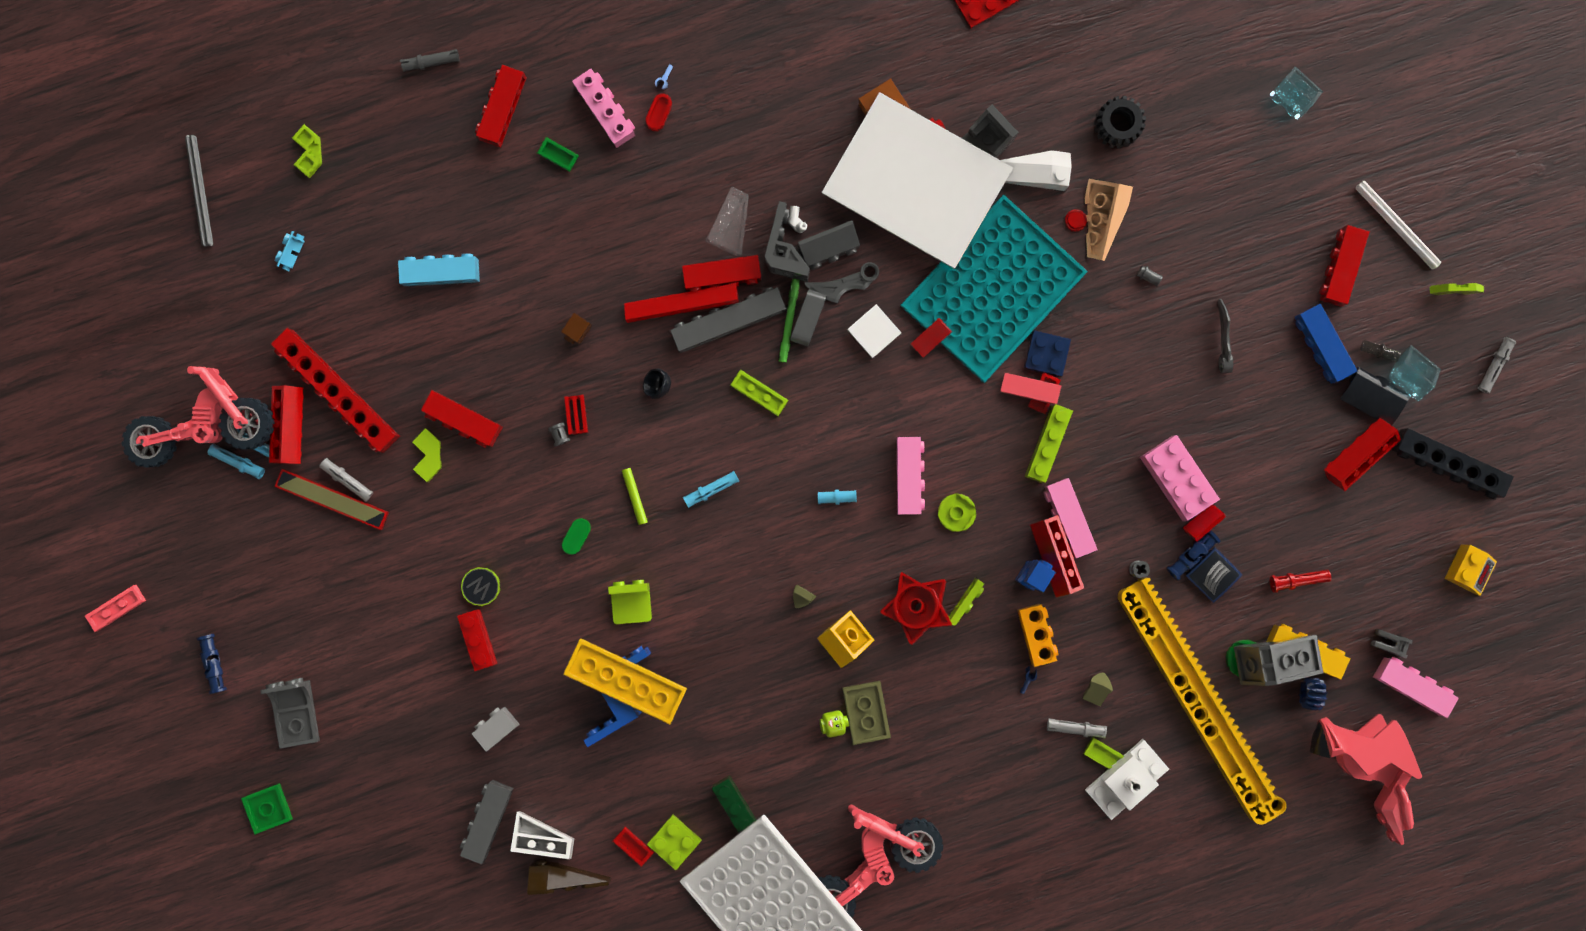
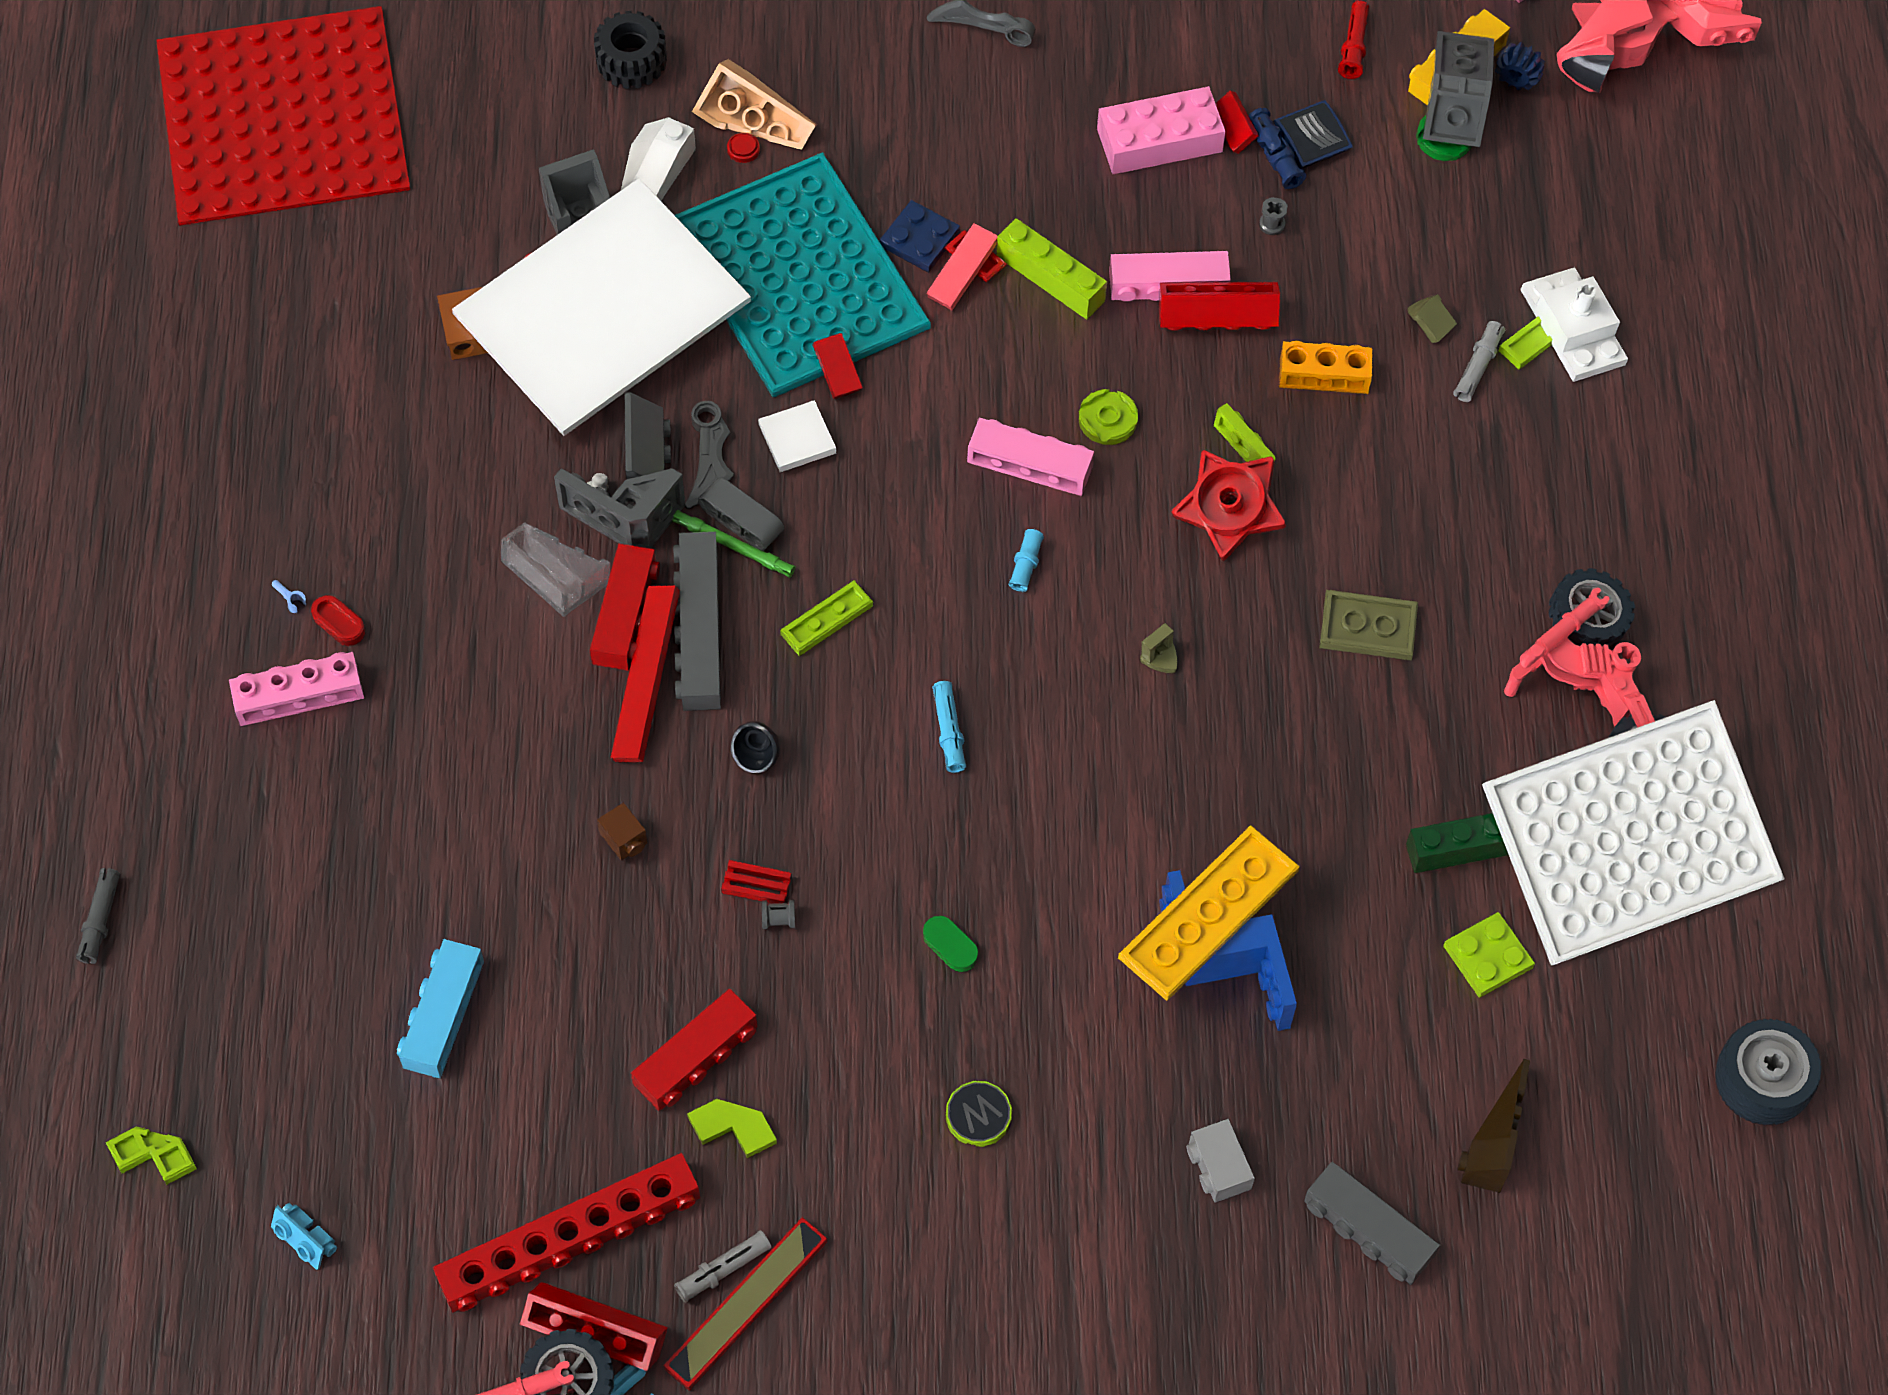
camera: 75 degrees left, 25 degrees down
axle [185,135,213,247] -> none
red brick [457,609,497,671] -> none
red brick [475,65,527,148] -> none
white wedge [511,811,574,859] -> none
green tile [537,137,579,172] -> none
lime bracket [608,580,652,624] -> none
red tile [612,827,654,867] -> none
lime piece [622,468,648,525] -> none
yellow slope [817,610,874,668] -> none
lime head [819,710,849,738] -> none
blue arch [1015,560,1056,592] -> none
dark blue hand [1020,666,1037,694] -> none
yellow gear [1118,577,1286,825] -> none
dark grey pin [1137,266,1163,287] -> none

